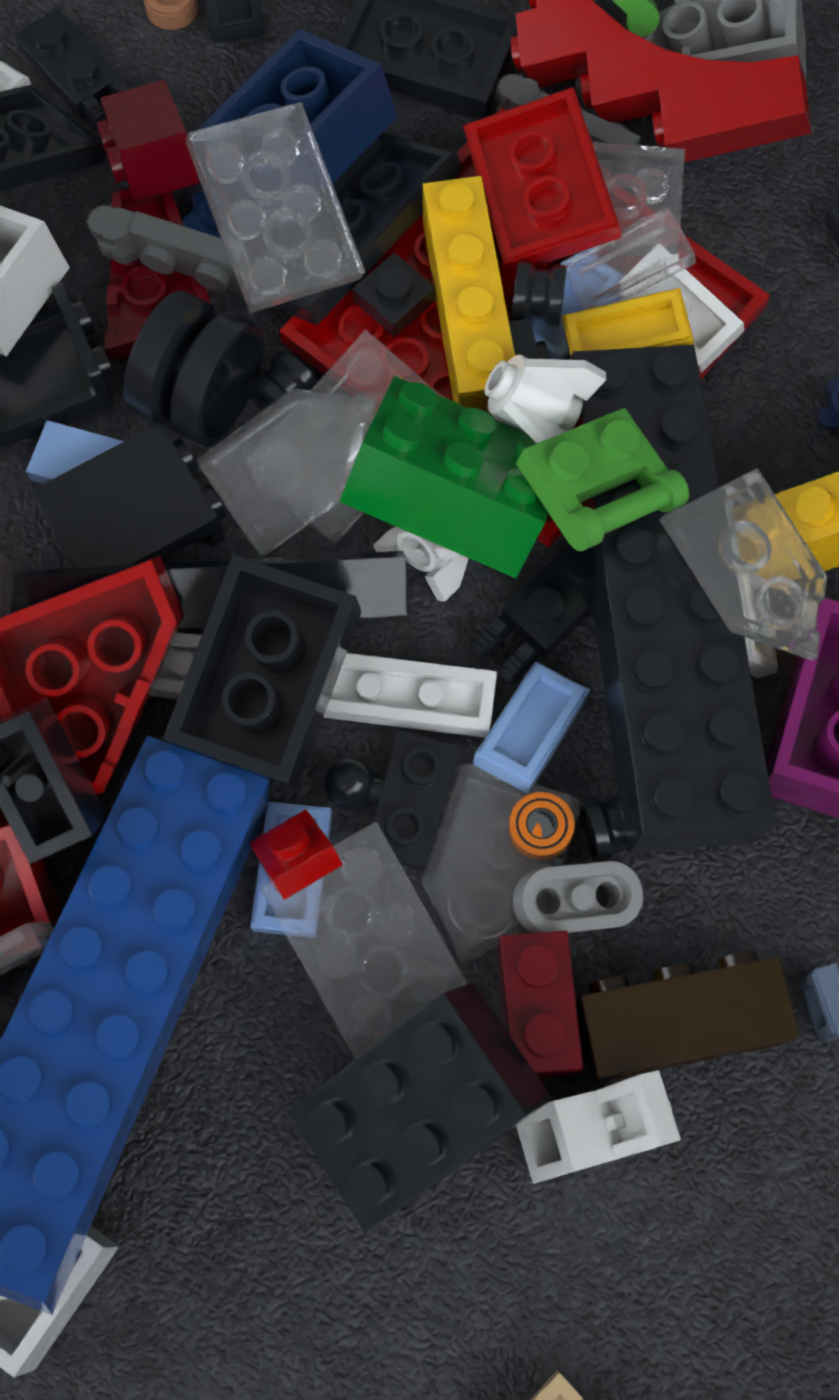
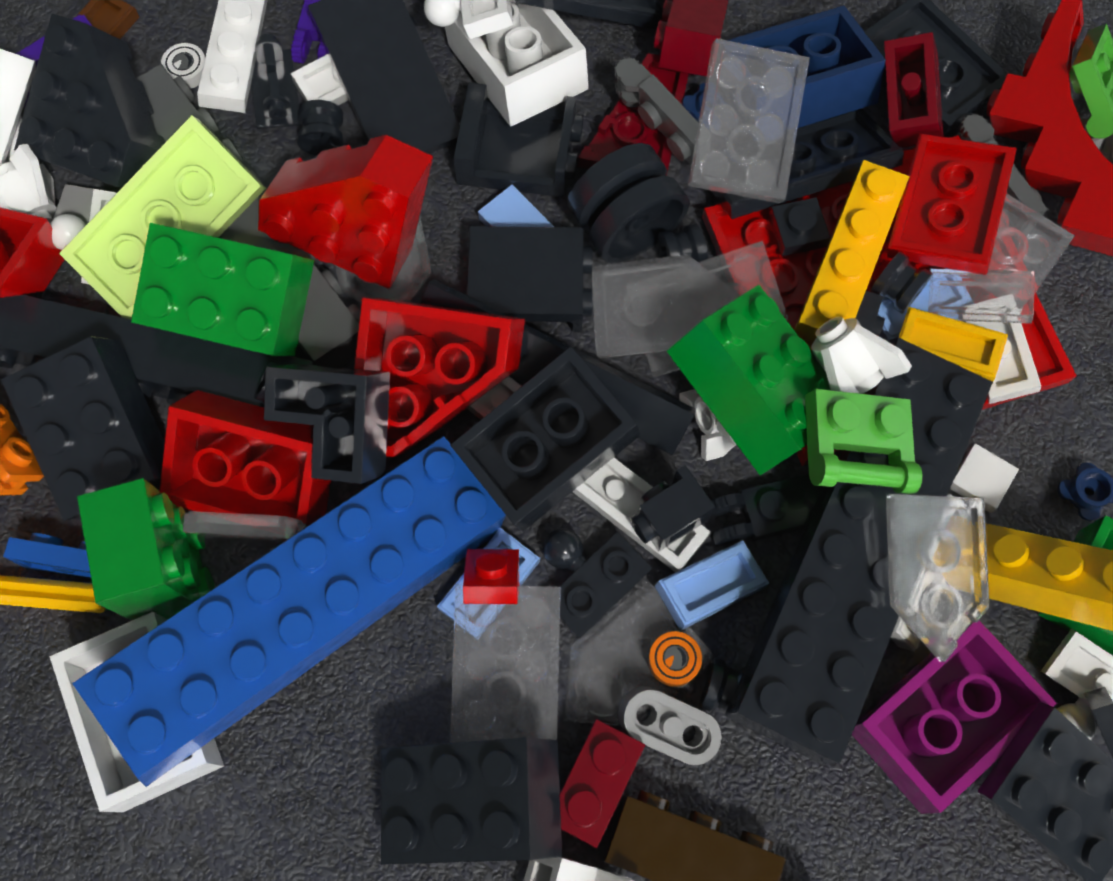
camera: 30 degrees right, 0 degrees up
none -> black brick [629,465,715,552]
none -> dark red brick [884,32,943,148]
none -> white tile [950,443,1019,513]

